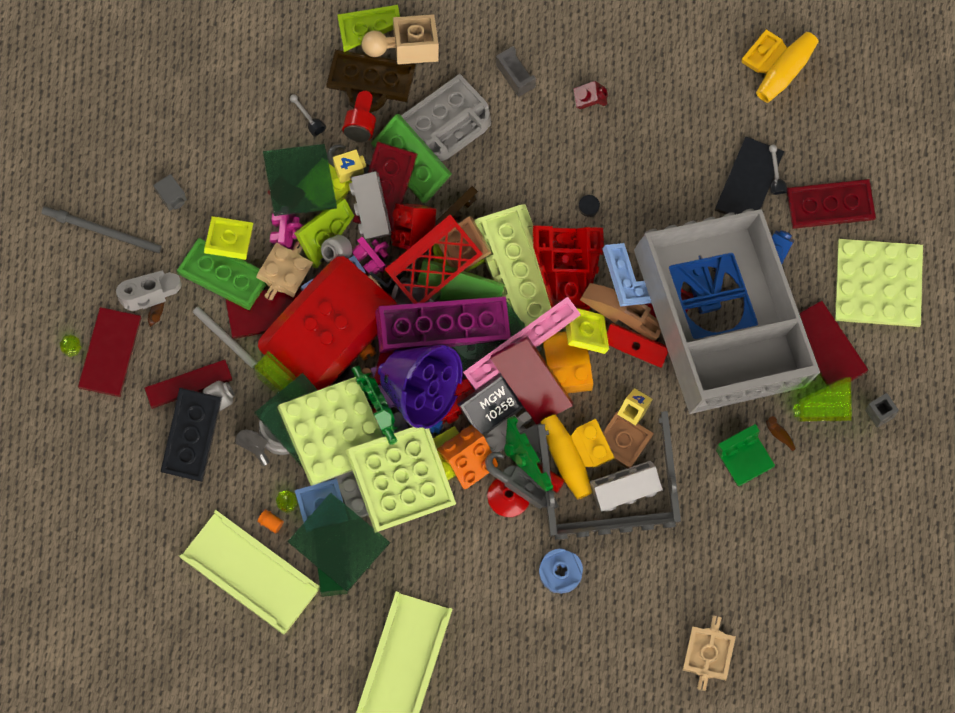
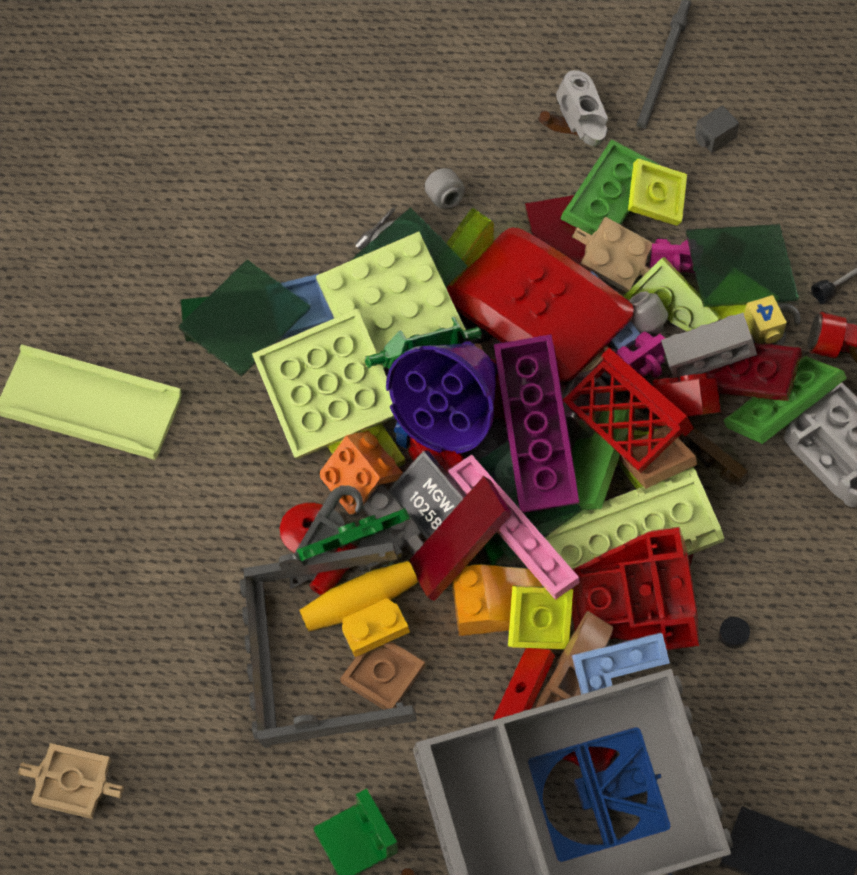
camera: 90 degrees right, 10 degrees down
clear neon green tile [60,335,82,357] -> none
dark red tile [78,307,142,397] -> none
dark red tile [144,359,233,409] -> none
black tile [160,388,223,482] -> none
yellowish green ladder [179,510,320,635] -> none
light grey bar [193,307,258,369] -> none
orange piece [257,509,284,534] -> none
clear neon green tile [276,490,298,513] -> none
medium blue plate [539,549,583,593] -> none
brick [590,461,662,512] -> none
light yellow brick [617,388,653,425] -> none

